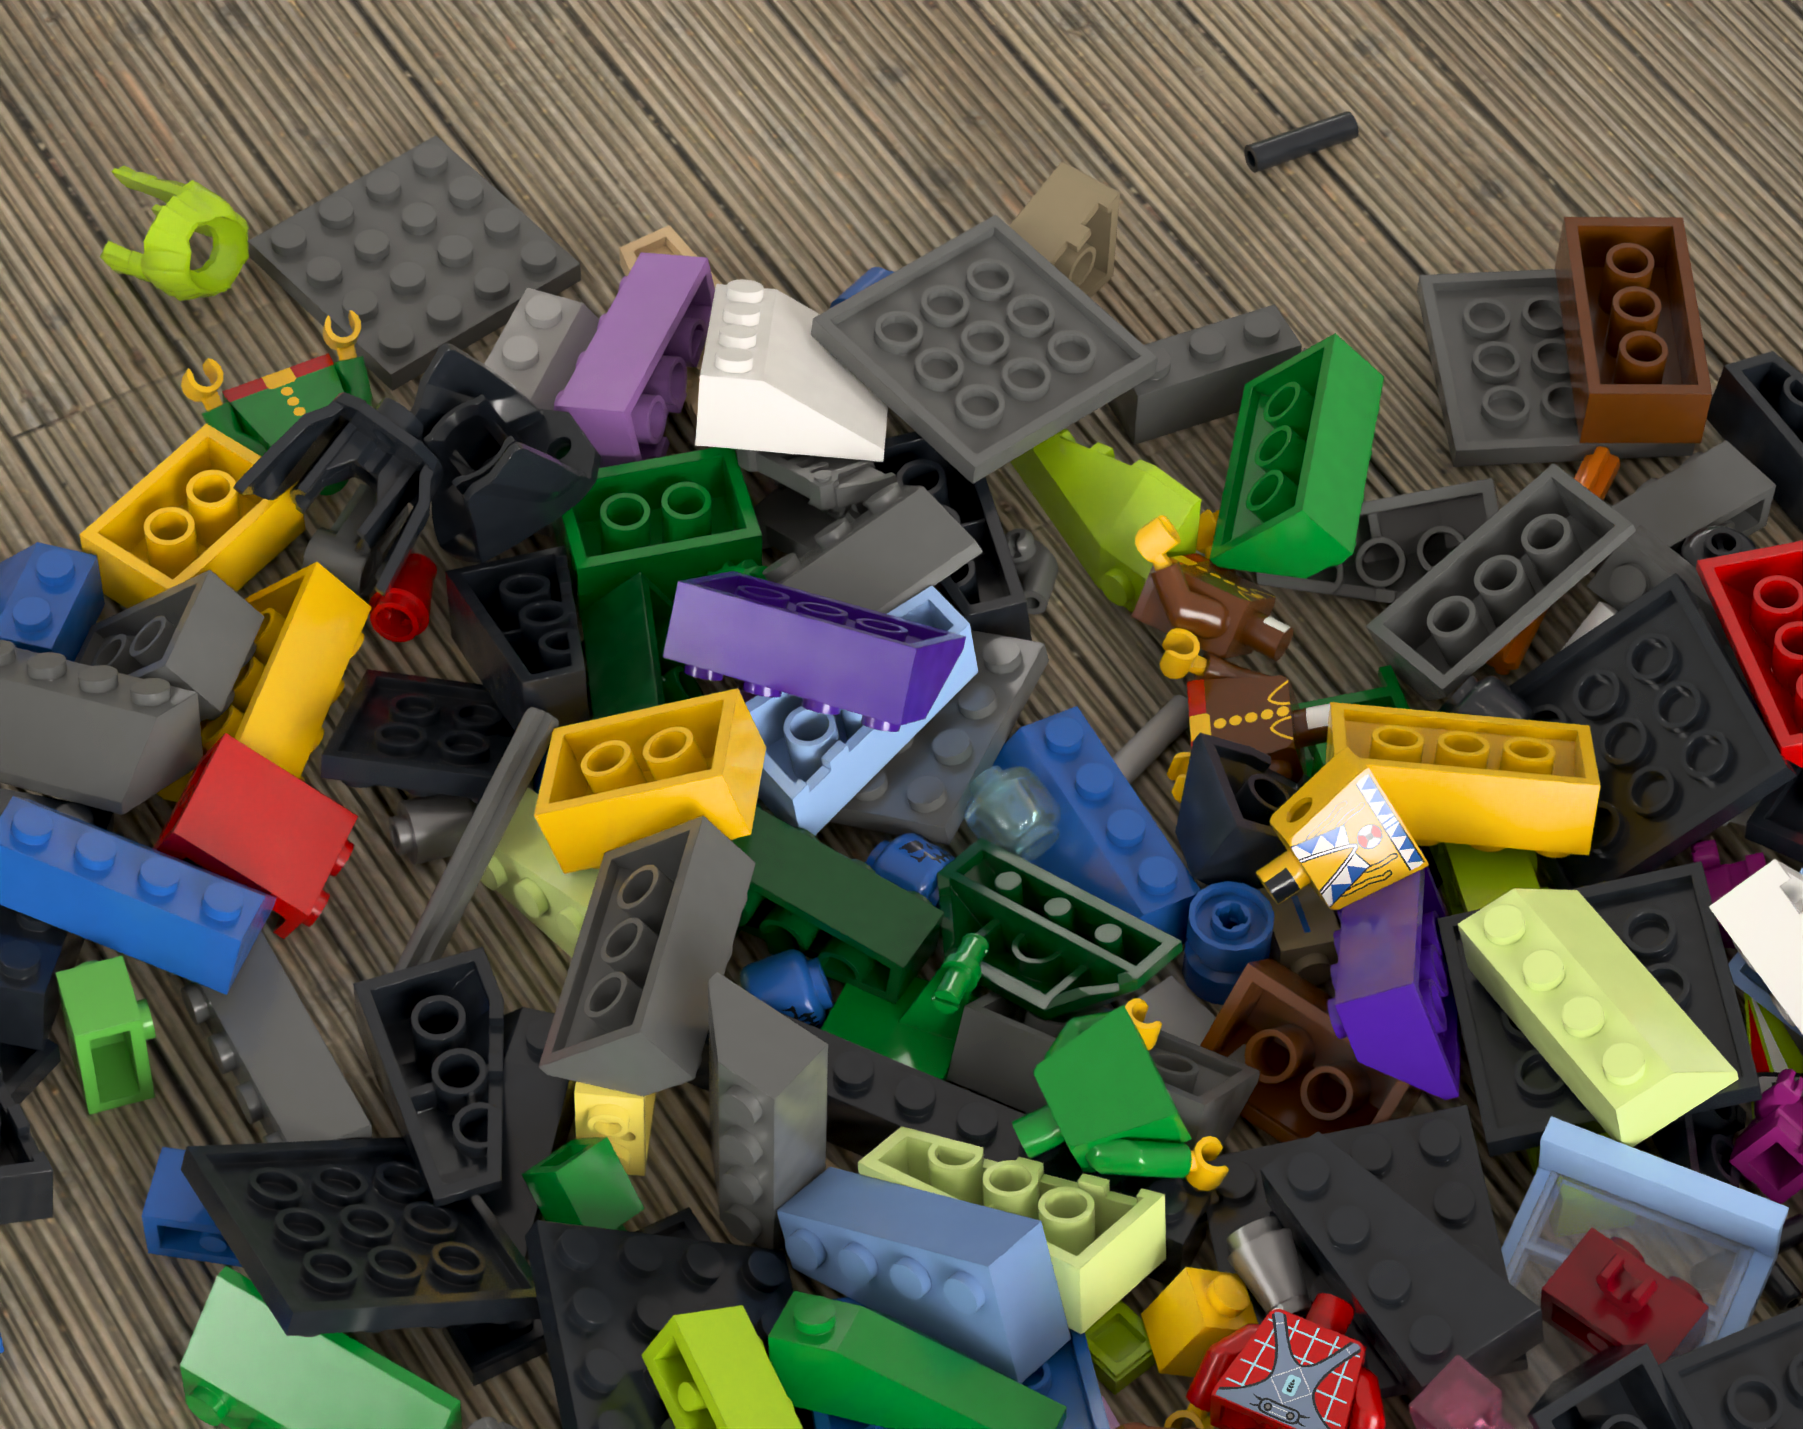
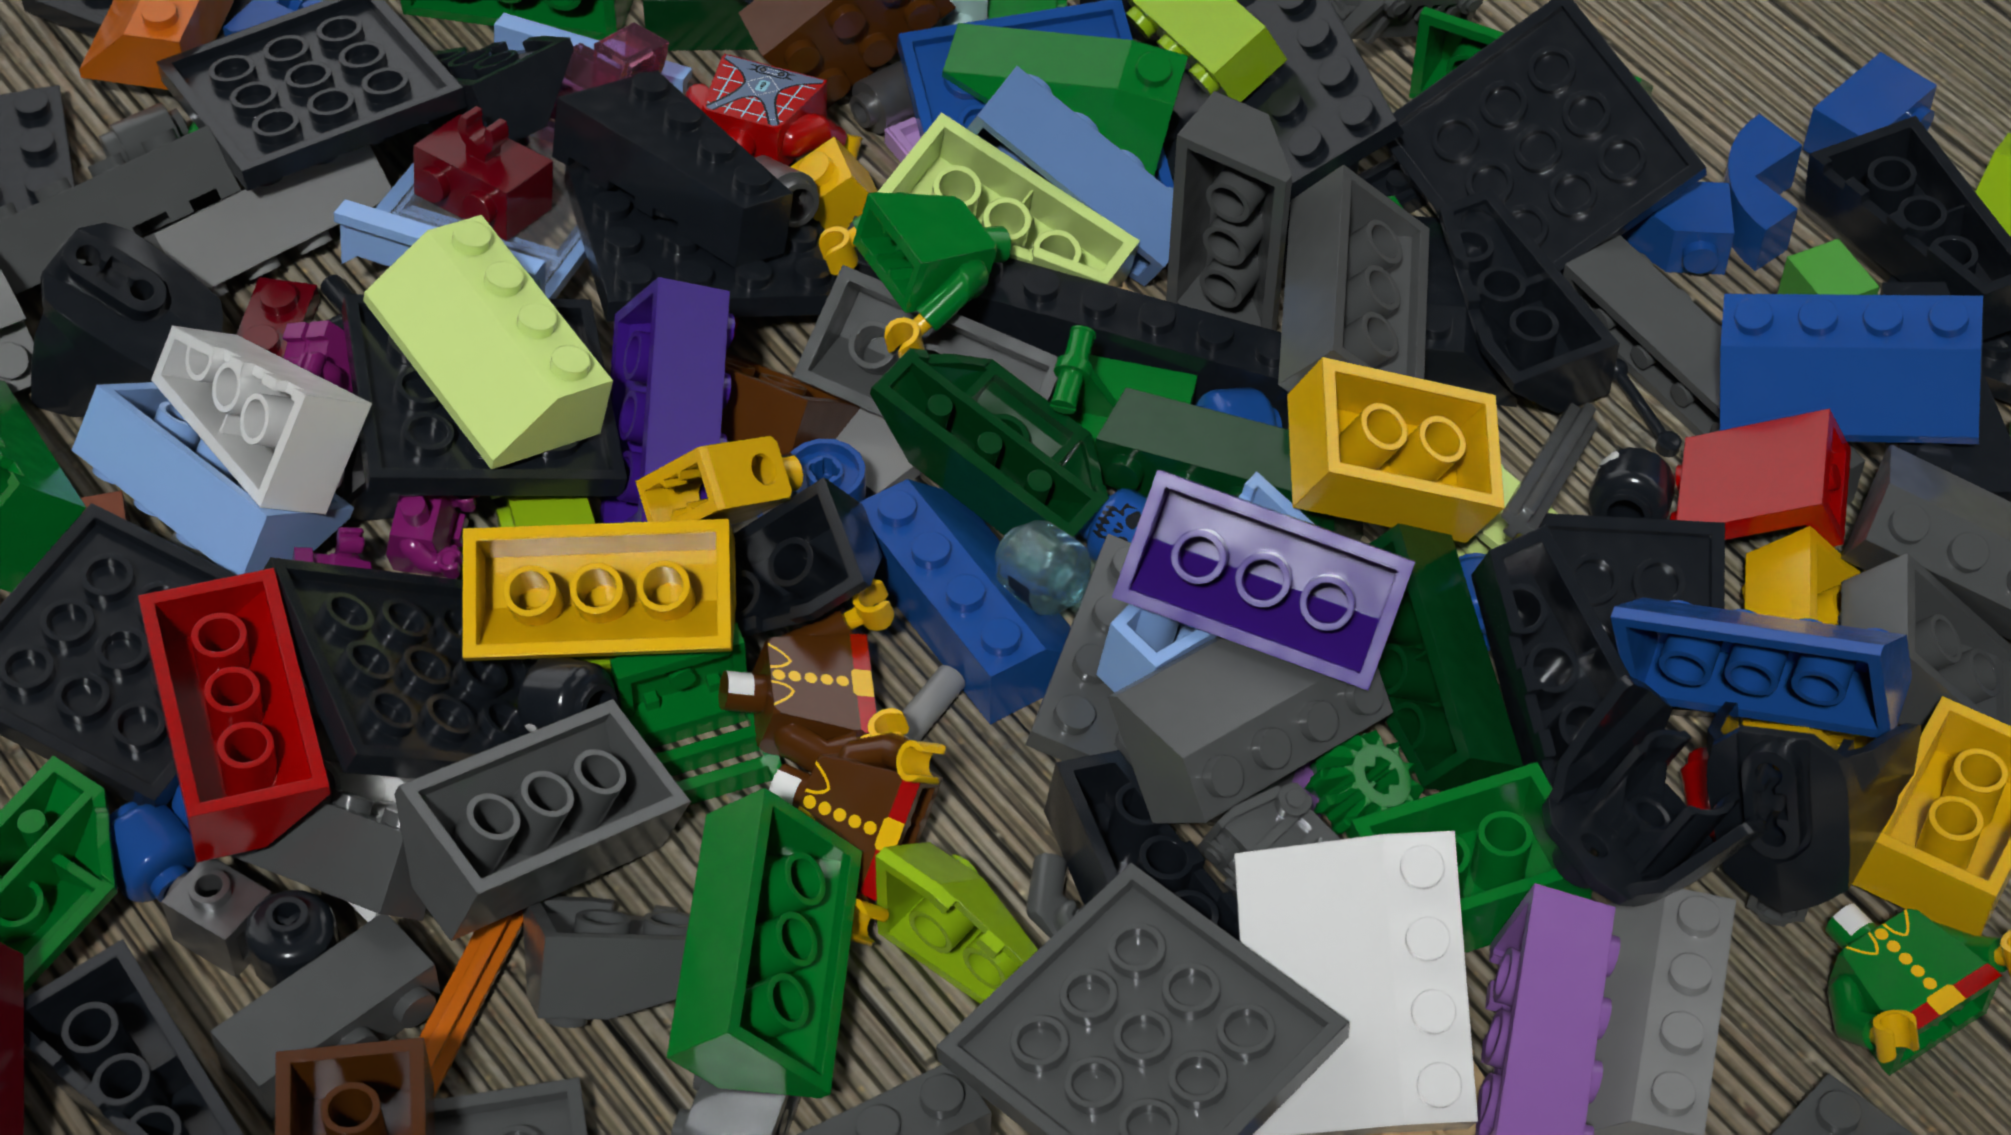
camera: 175 degrees right, 0 degrees up
none -> black head [1589,447,1675,519]
none -> blue slope [1611,597,1912,738]
none -> black hinge [1612,358,1682,458]
none -> blue brick [1723,113,1802,271]

